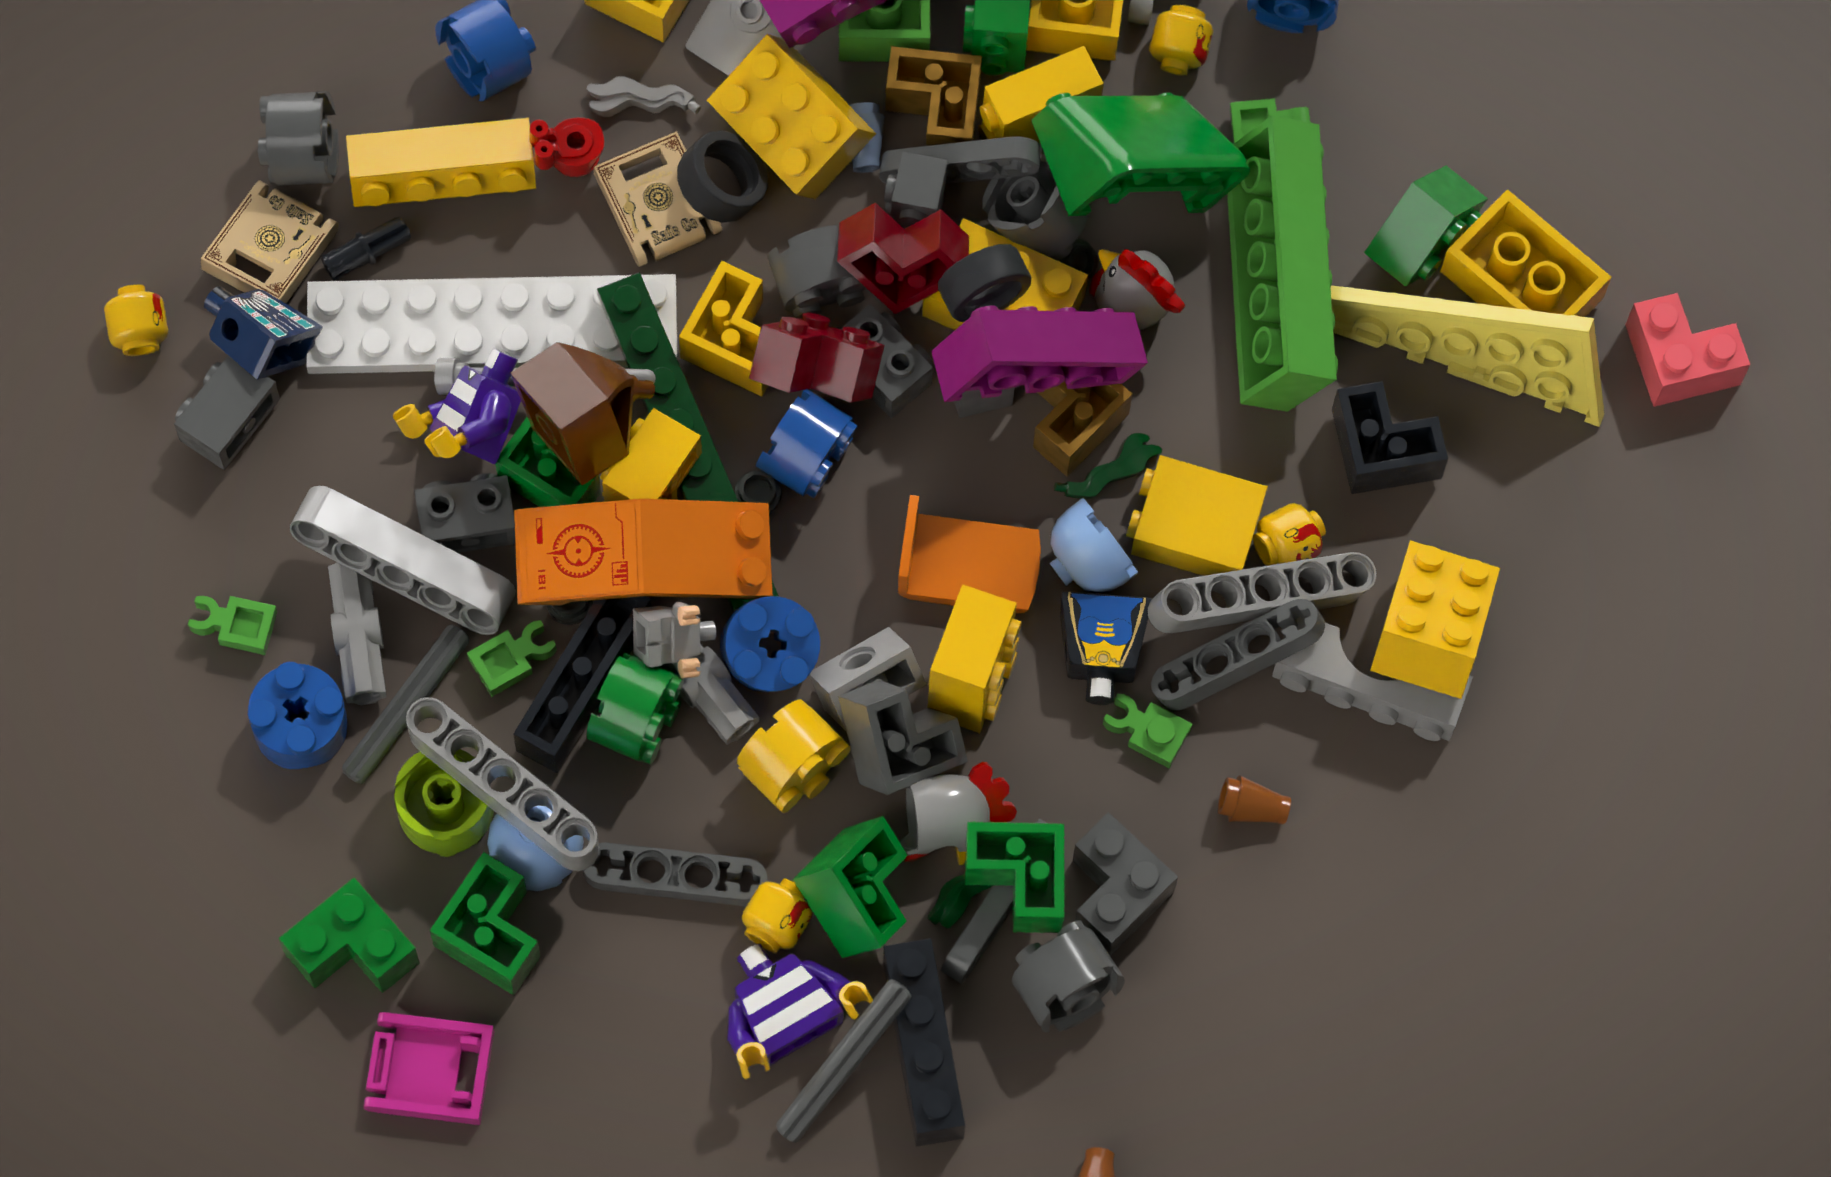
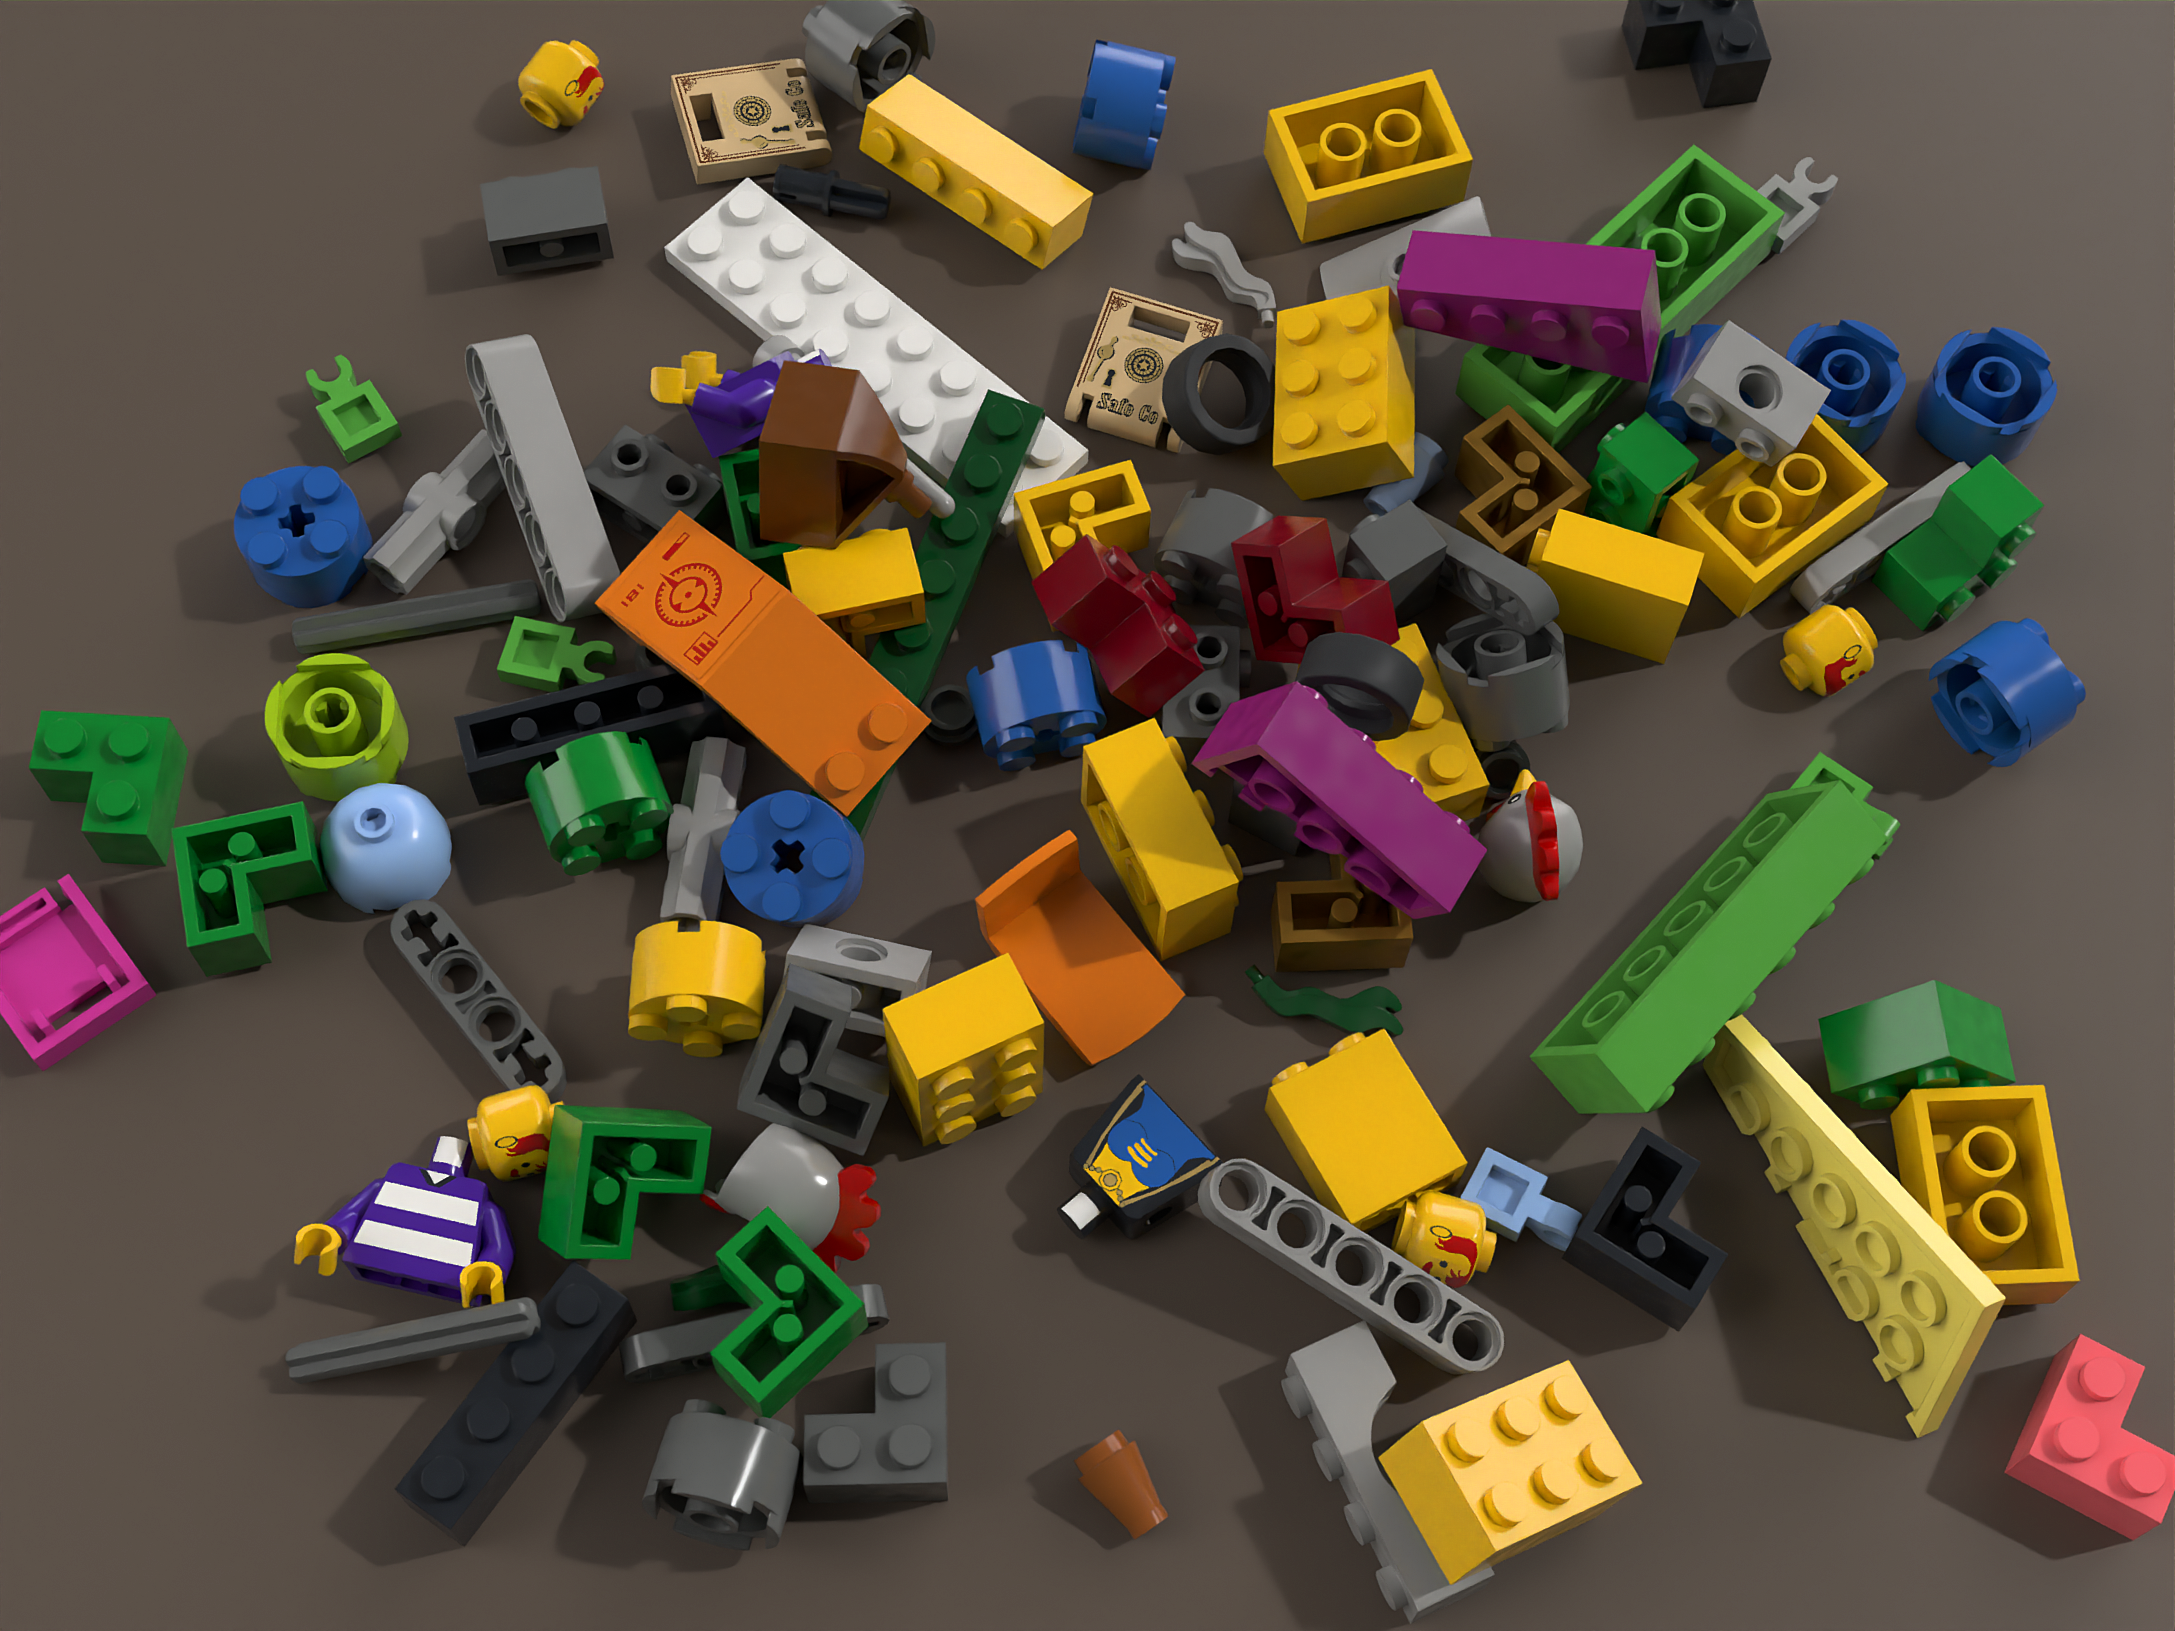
camera: 45 degrees right, 5 degrees down
dark blue torso [204,286,323,380] -> none
light grey beam [406,697,599,871] -> none
red piece [529,117,604,177] -> none
light grey piece [633,602,716,679] -> none
green windscreen [1031,92,1250,216] -> none
light blue cylinder [1050,498,1138,593] -> none
bright green plate [1103,694,1193,769] -> none
dark grey beam [1151,599,1325,710] -> none
none -> yellow brick [1081,718,1243,961]
none -> light blue plate [1460,1147,1582,1251]

